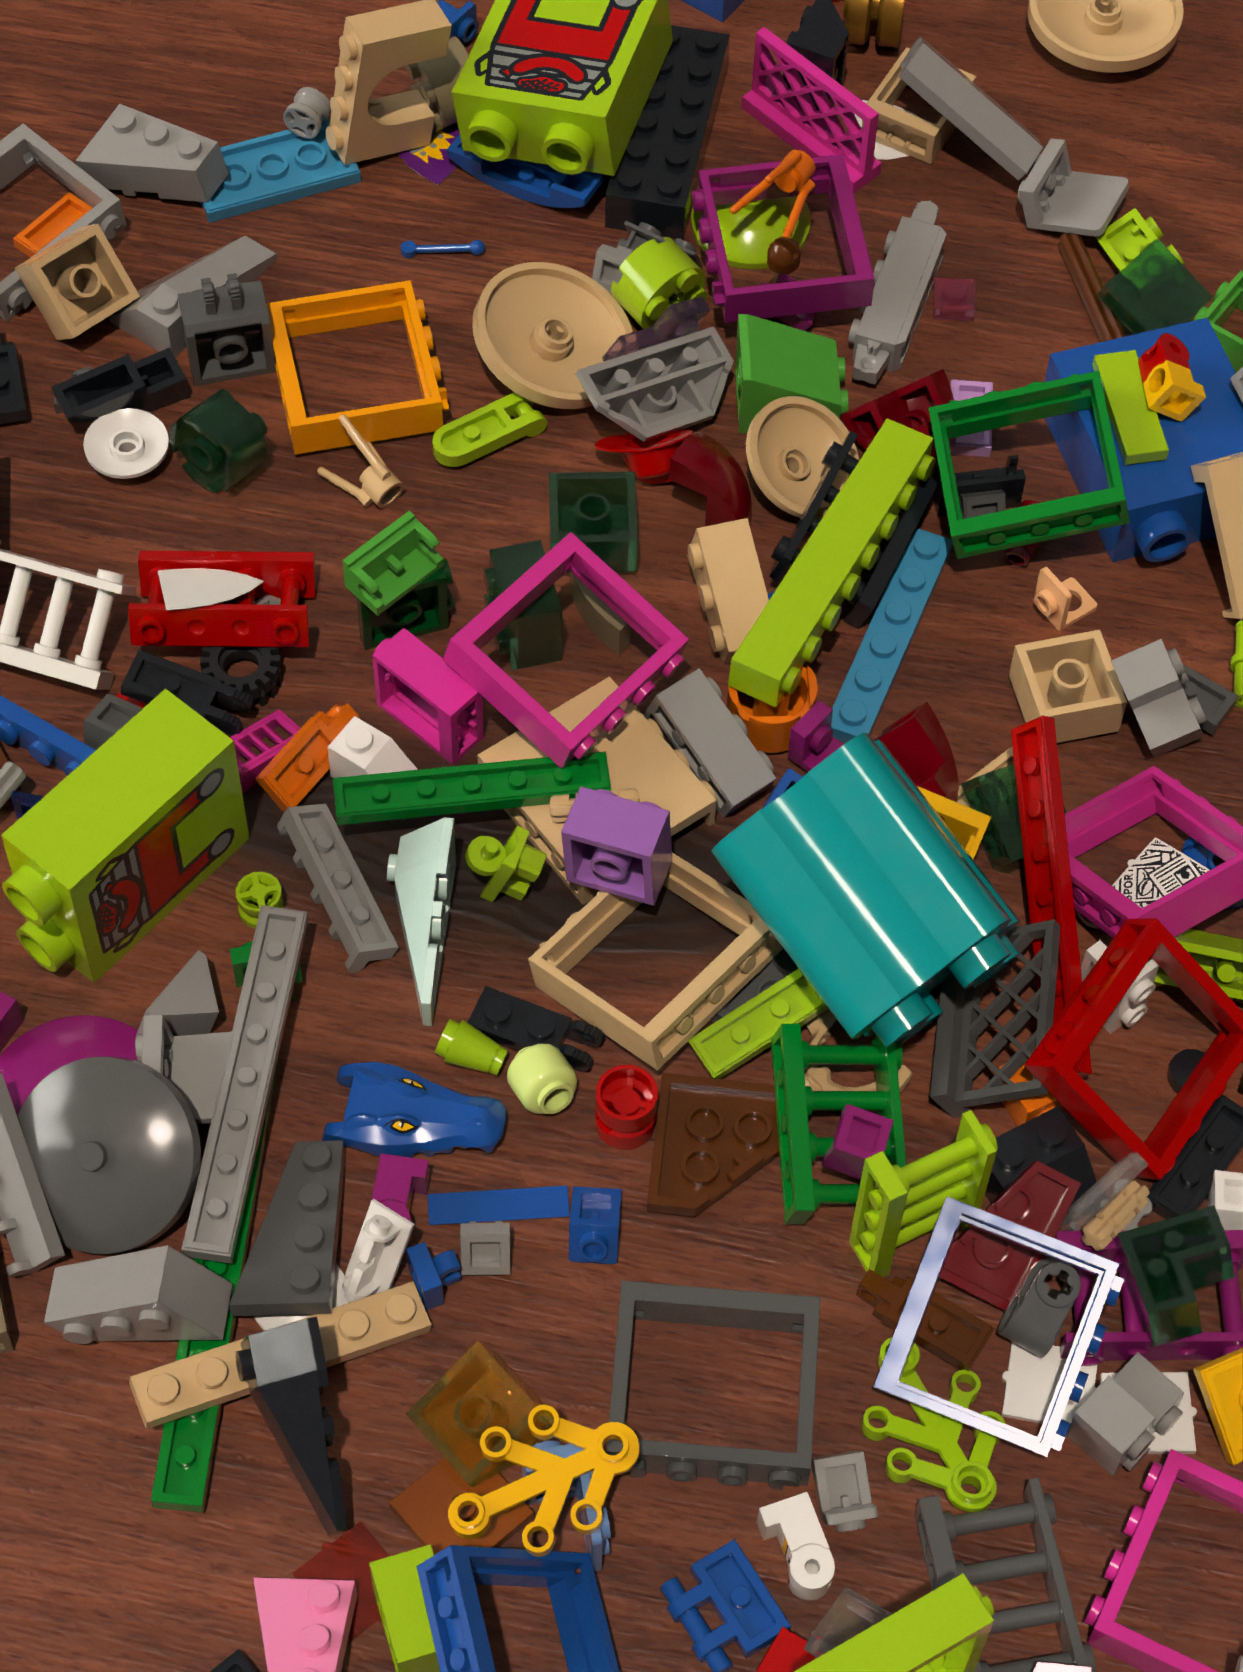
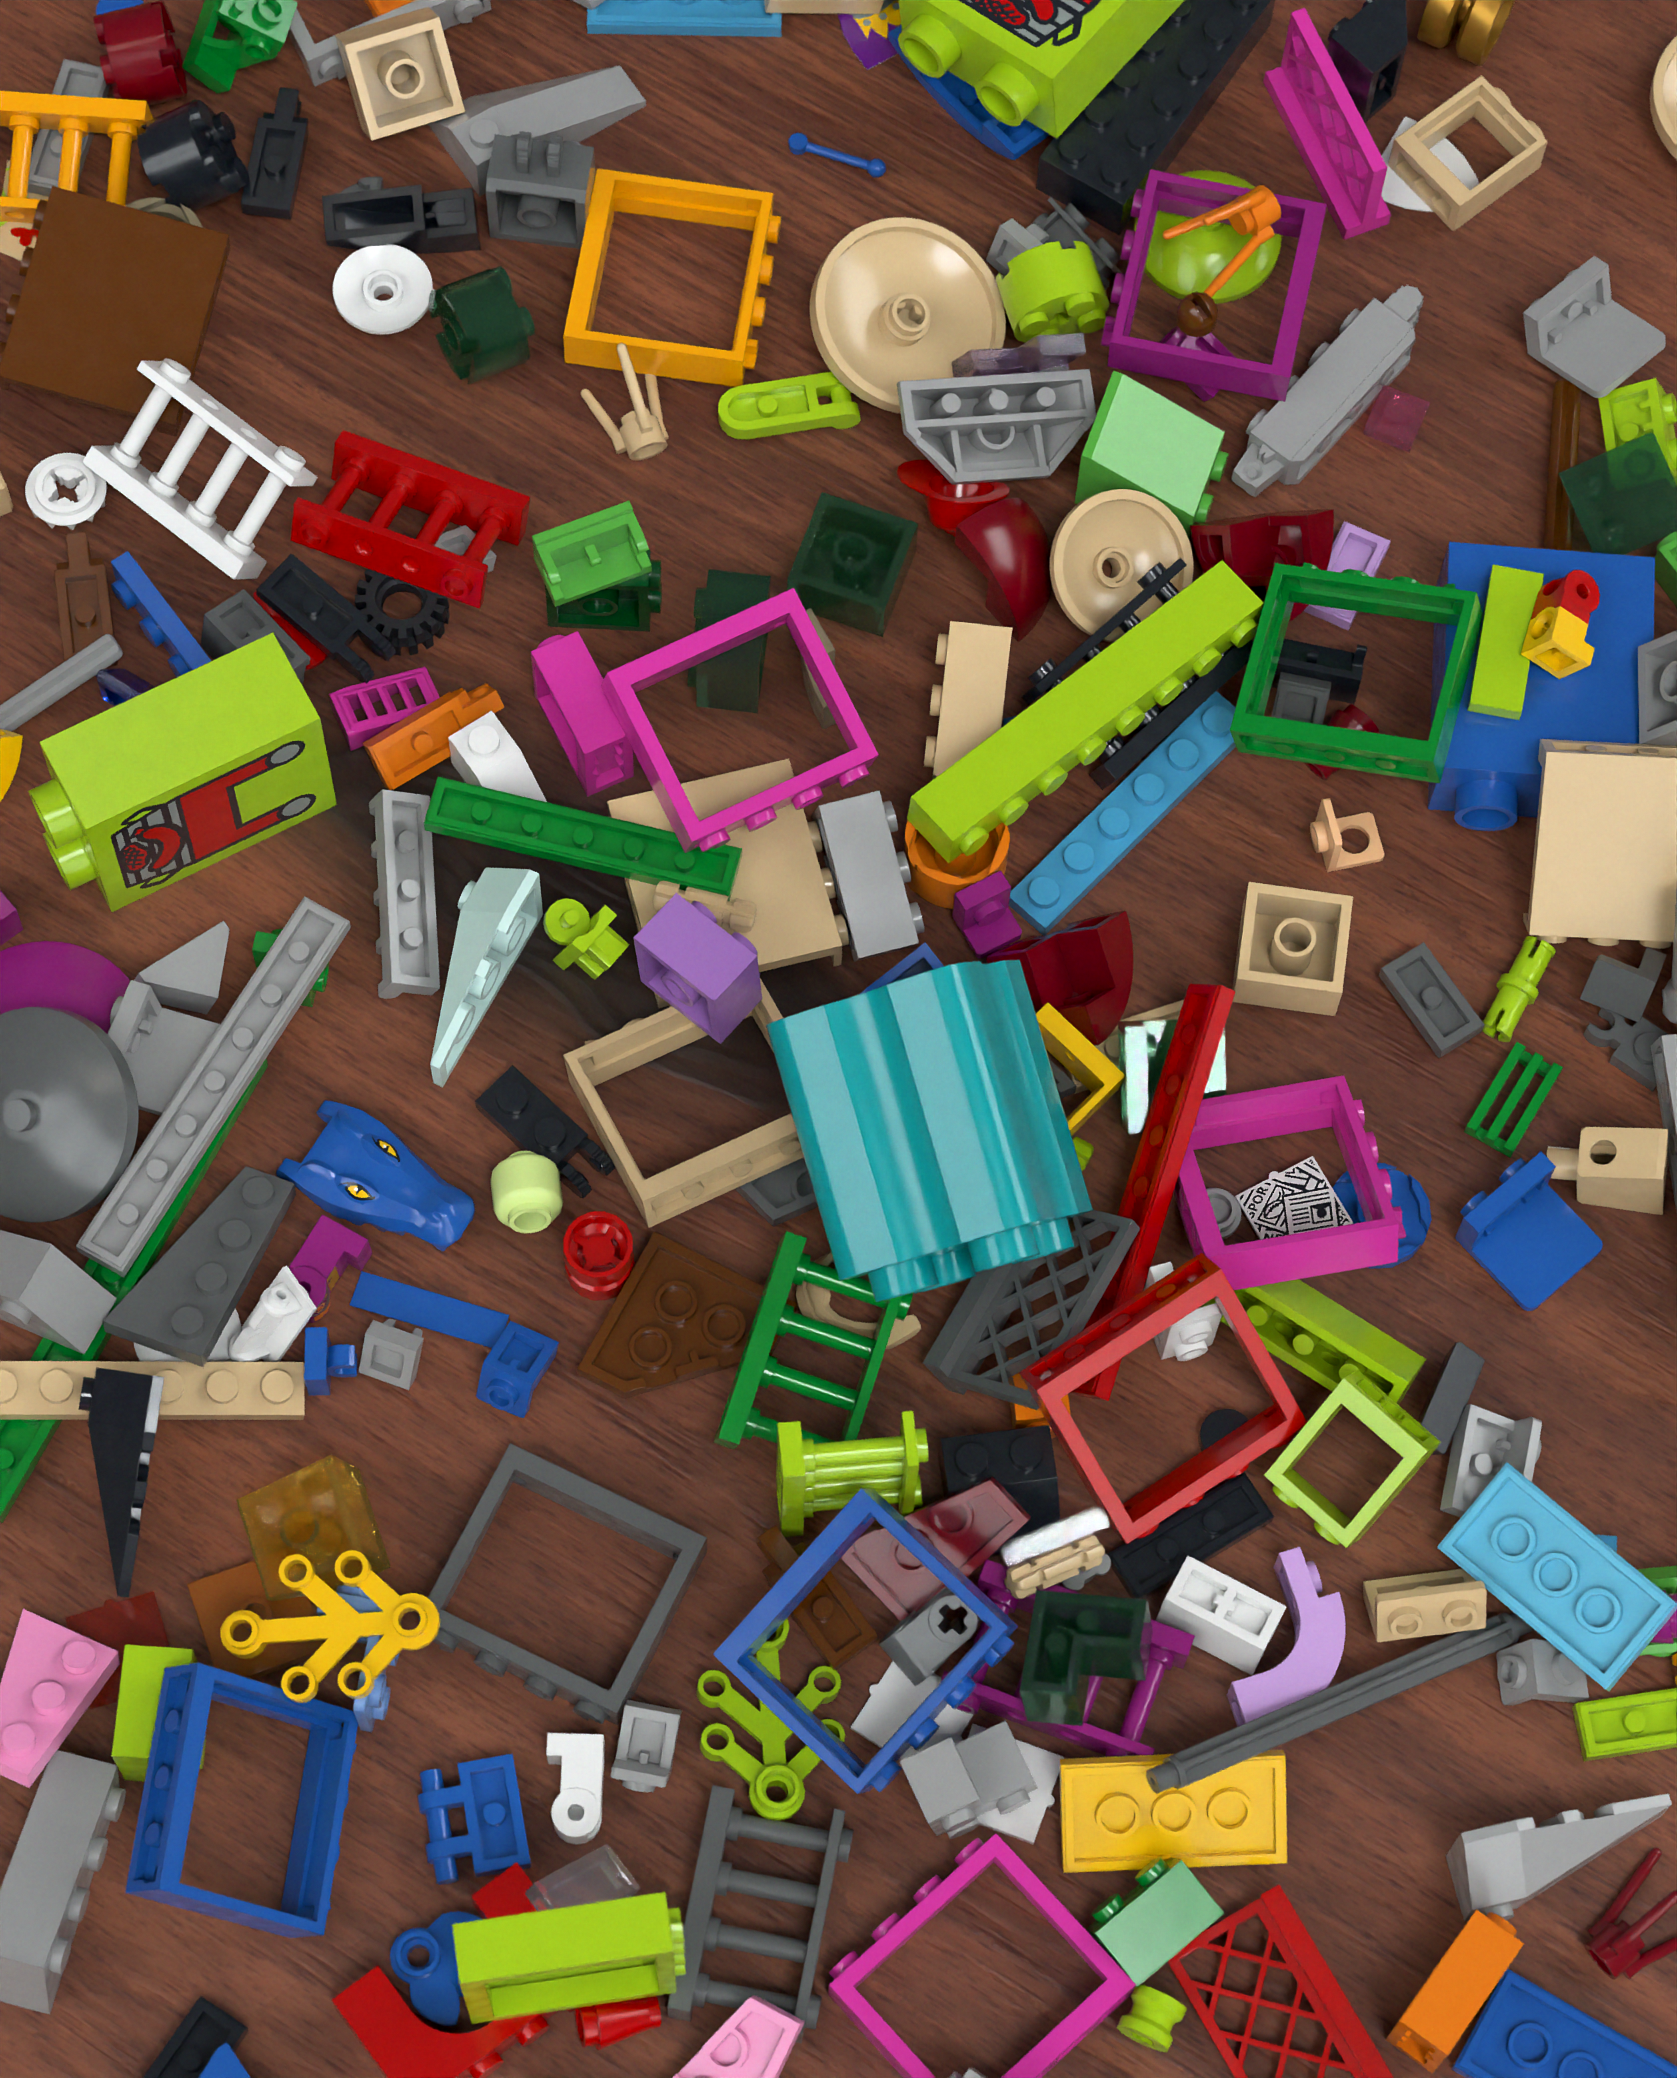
camera: 20 degrees right, 10 degrees up
white sticker [157,568,264,610] -> none
lime wheel [235,871,284,929] -> none
lime cone [434,1019,509,1076] -> none
lime tile [688,969,829,1079] -> none
magenta panel [821,1104,893,1180] -> none
light grey slope [898,36,1043,180] -> none
light grey brick [1111,639,1207,758] -> none

